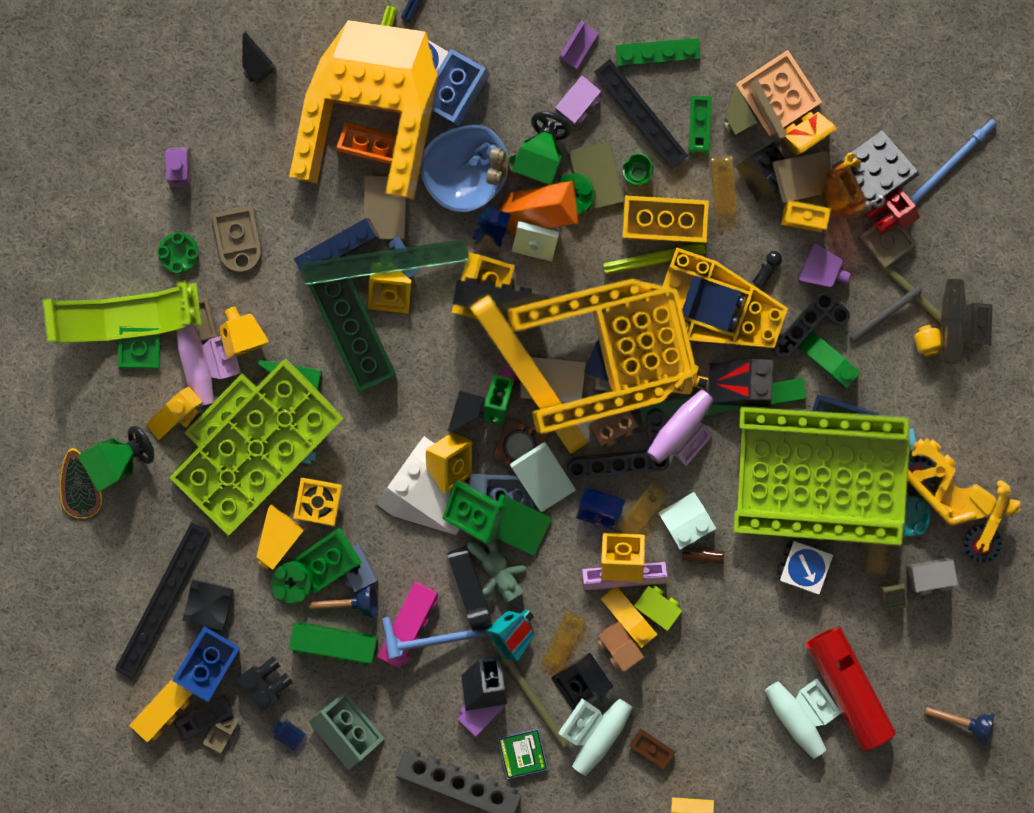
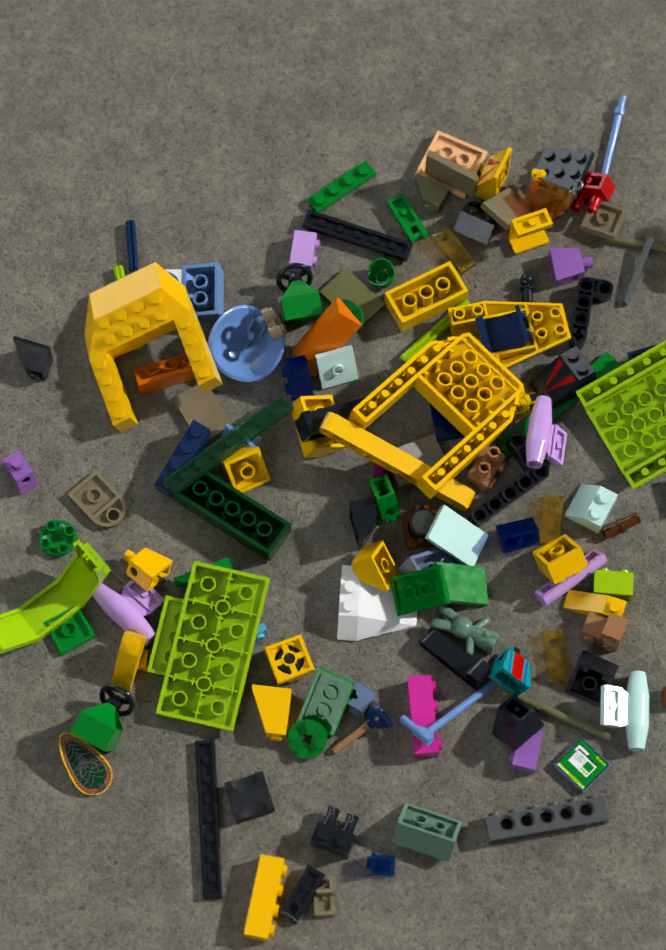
camera: 30 degrees left, 20 degrees down
blue slope [172,626,240,702] -> none
green brick [289,621,378,666] -> none
medium lavender panel [559,20,599,69] -> none
green slope [798,331,861,388] -> none

